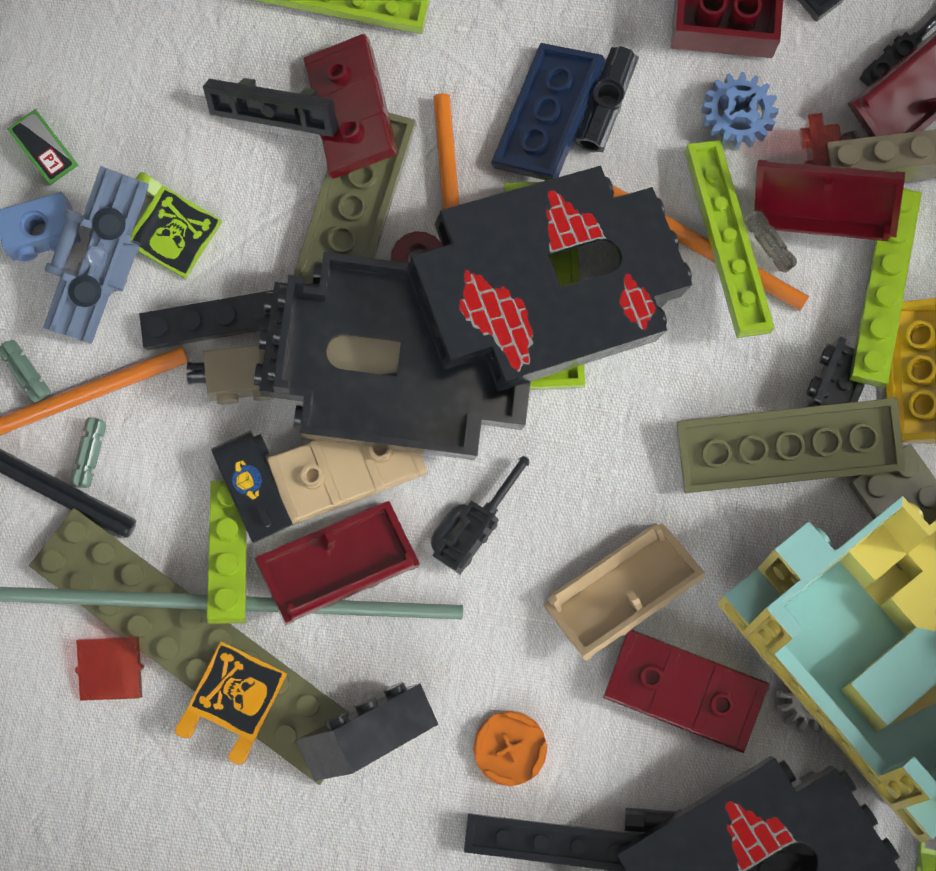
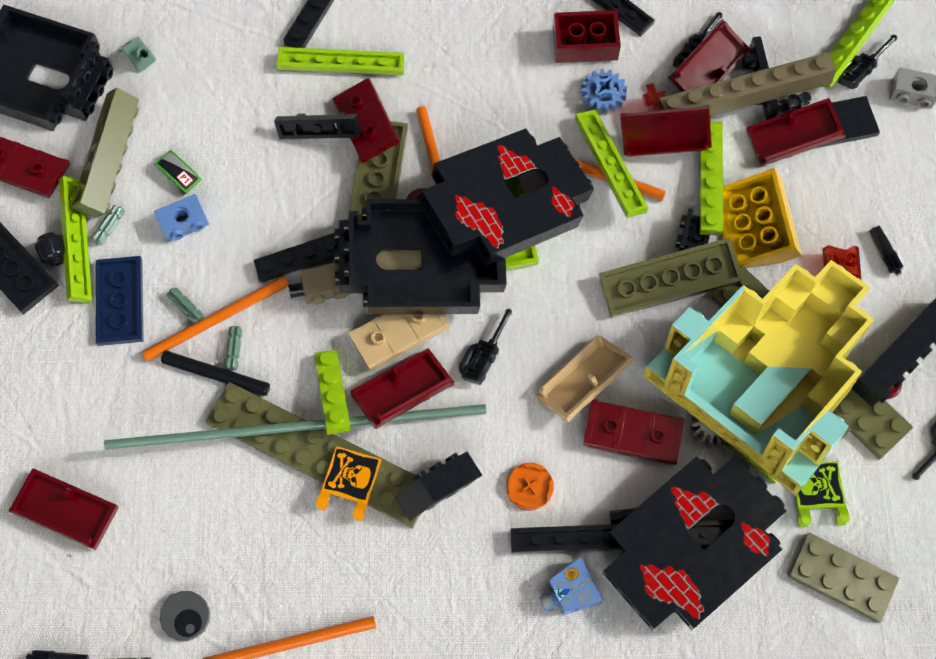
camera: 10 degrees left, 10 degrees down
sand blue piece [43,166,150,344] -> none
clear red piece [75,636,144,701] -> none
flag [130,172,222,280] -> none
black door [211,430,293,544] -> none
dark blue tile [491,43,605,181] -> none
black piece [575,46,639,153] -> none
clear smoke axle [744,211,797,273] -> none

